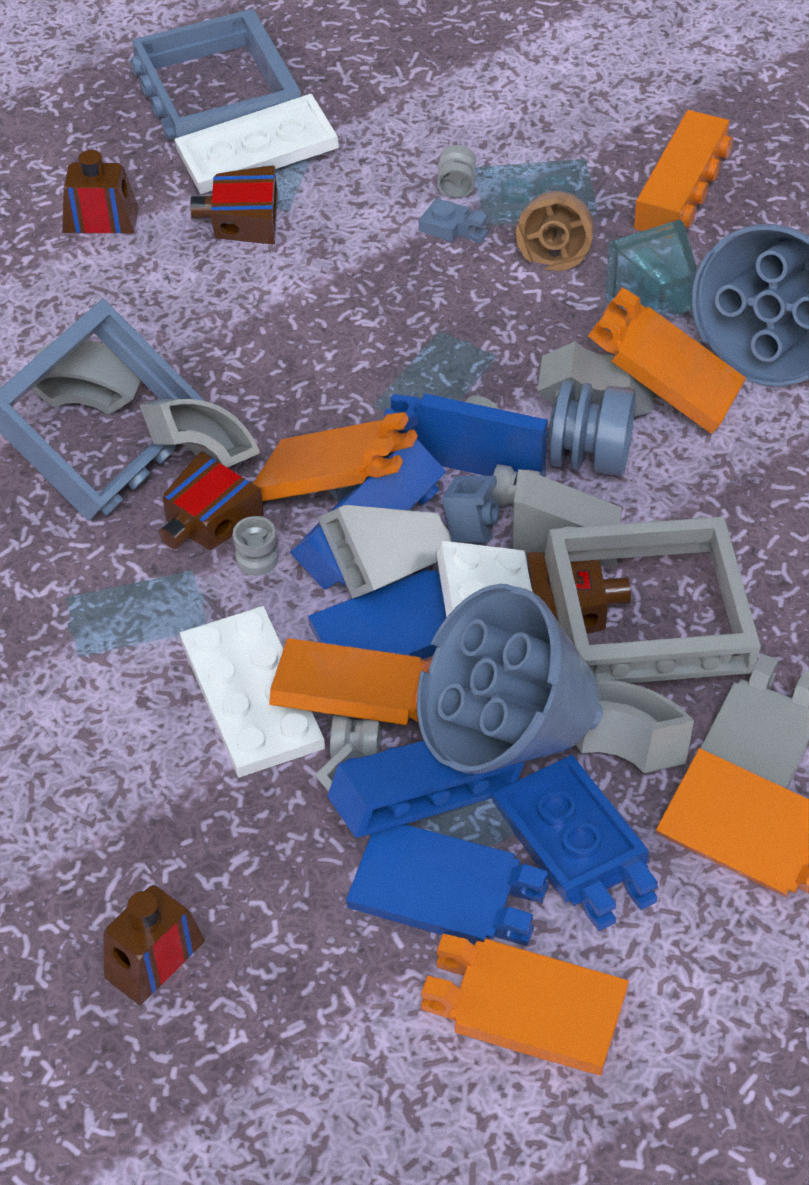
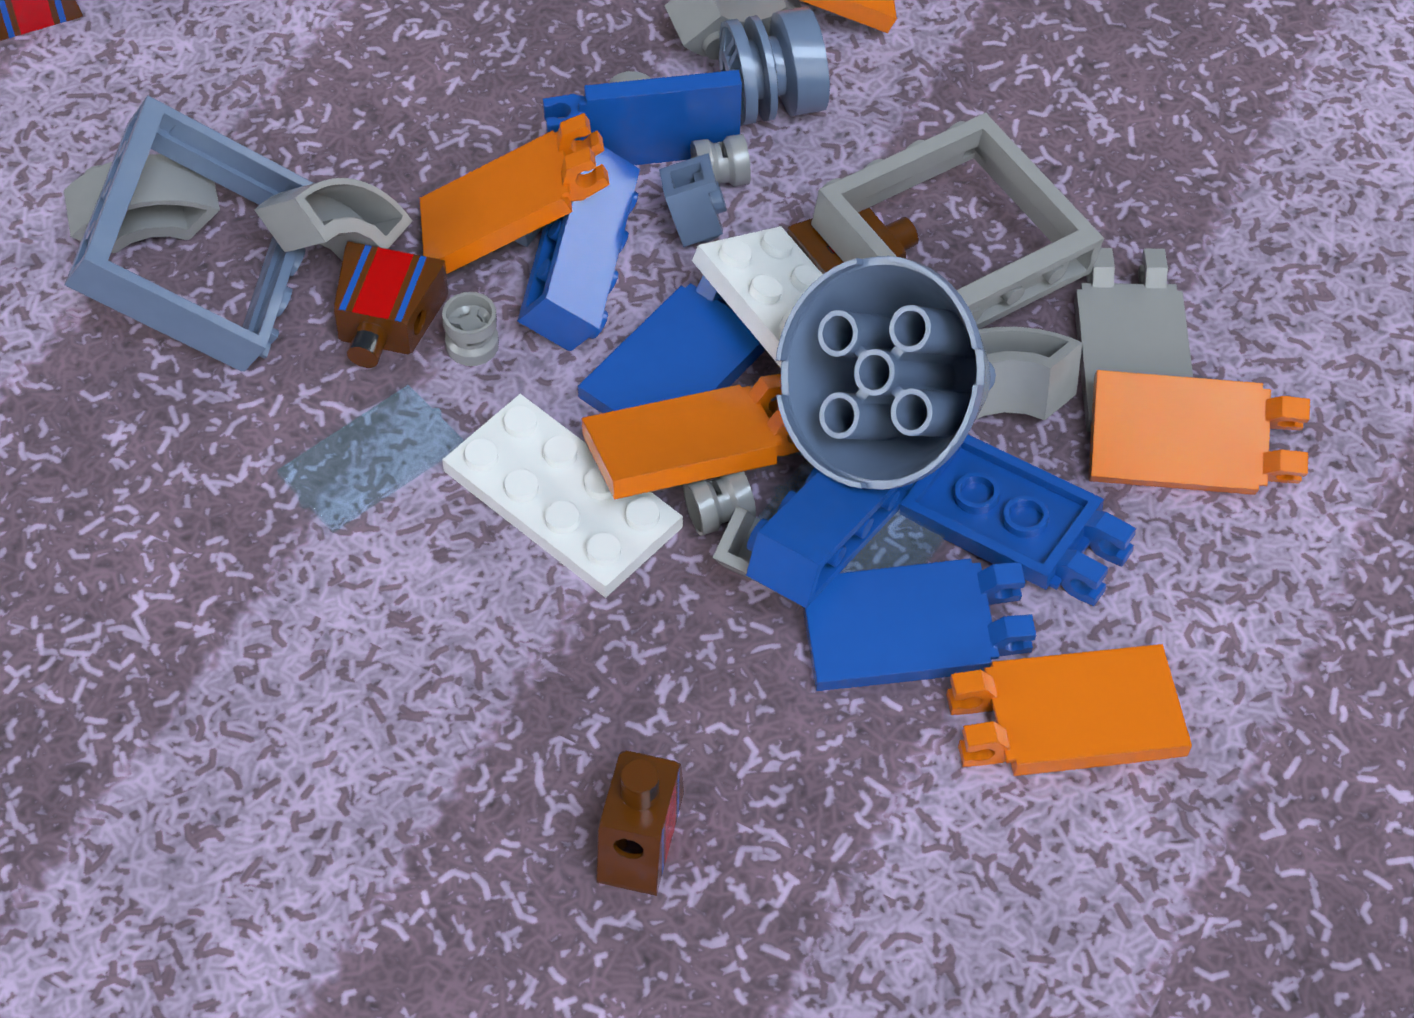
camera: 30 degrees left, 5 degrees up
slope [317,505,451,599] -> none
clear light blue piece [375,331,495,413] -> none
light grey slope [513,469,622,567] -> none

